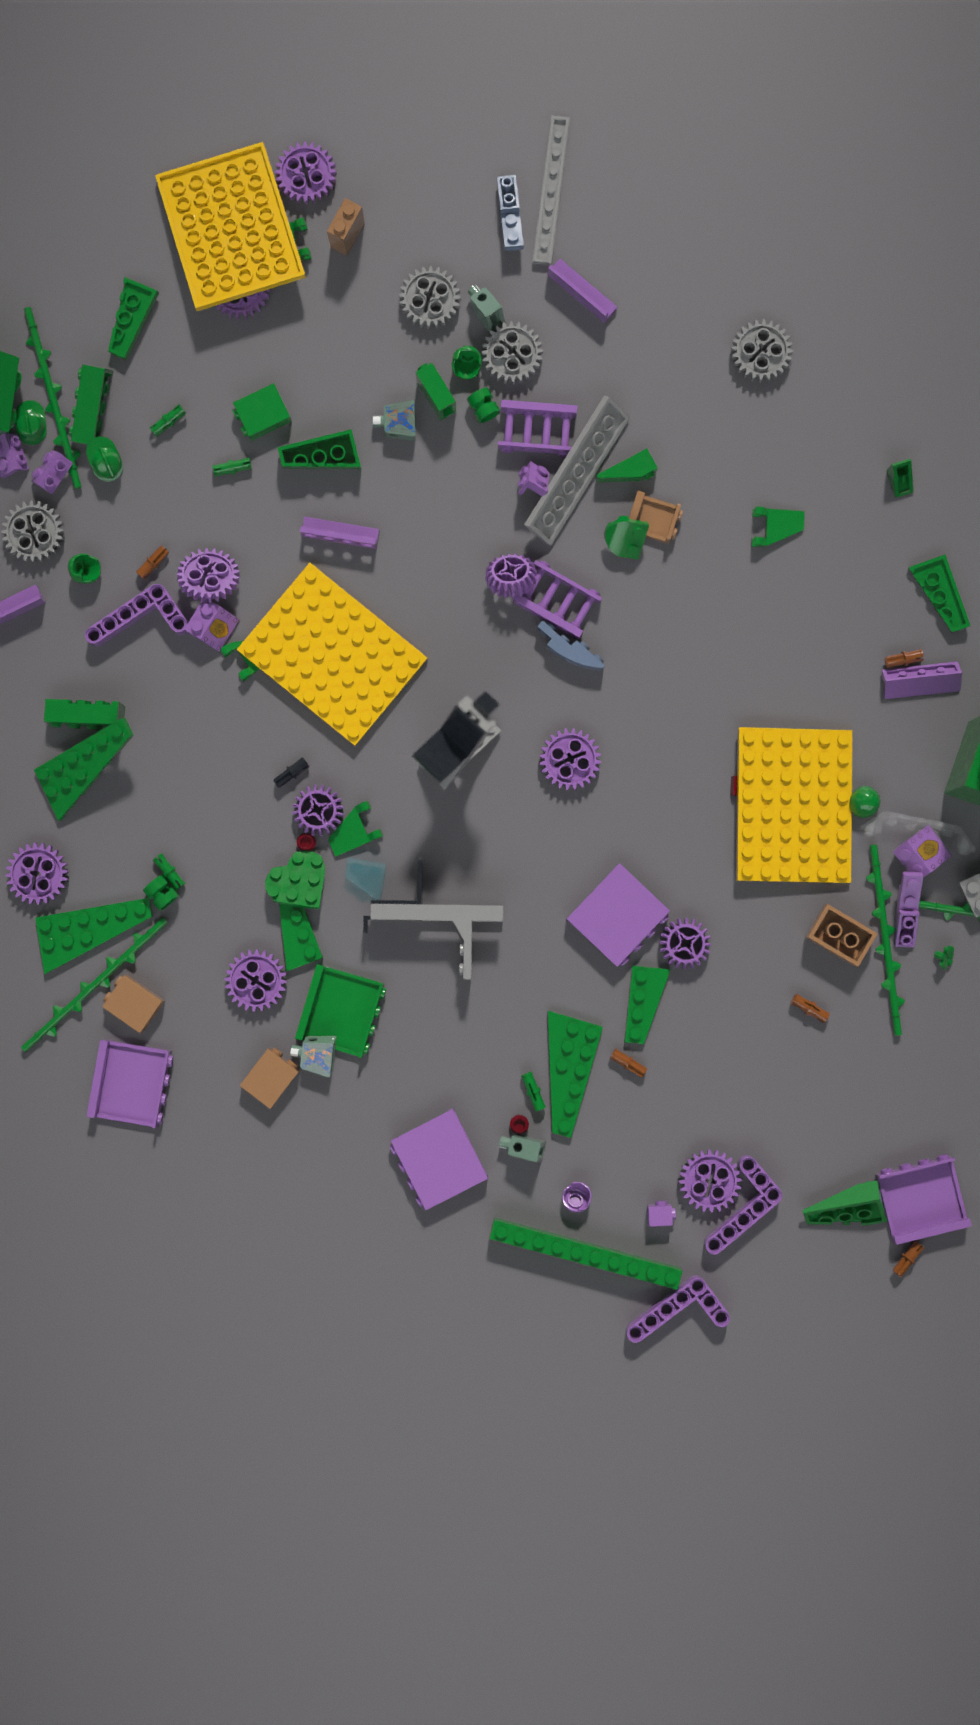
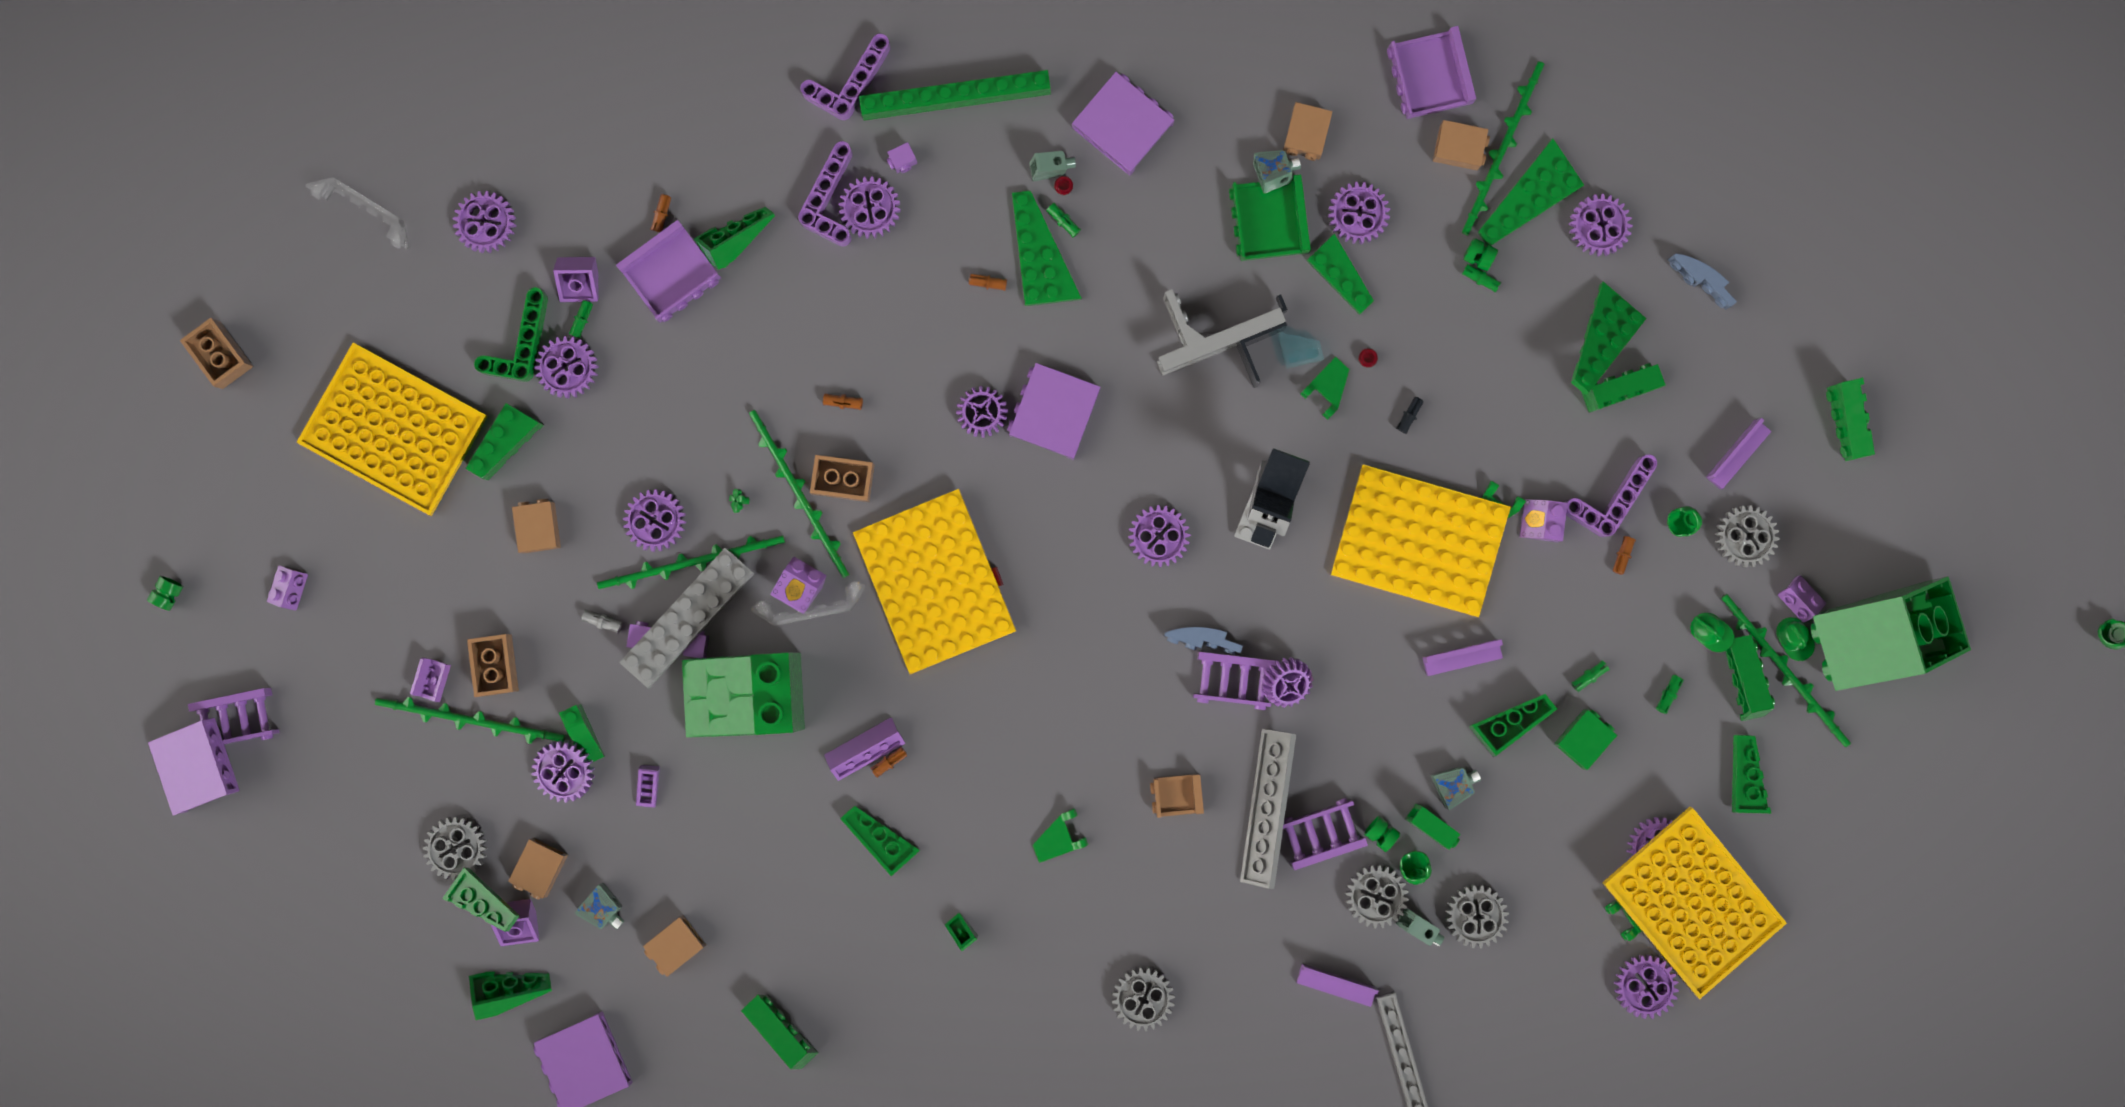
camera: 155 degrees right, 0 degrees up
medium lavender bracket [31,450,73,494] -> none
medium lavender gear [177,548,240,603] -> none
green plate [265,850,325,910] -> none
medium lavender gear [292,784,344,836] -> none
medium nougat brick [327,198,365,256] -> none
sand blue slope [497,175,524,251] -> none
medium lavender bracket [517,461,549,496] -> none
medium lavender hair [562,1182,592,1213] -> none
green slope [596,448,658,482] -> none
green slope [604,516,649,560] -> none
green wing [624,966,670,1044] -> none
green hair [849,786,881,818] -> none
medium lavender slope [895,872,923,947] -> none

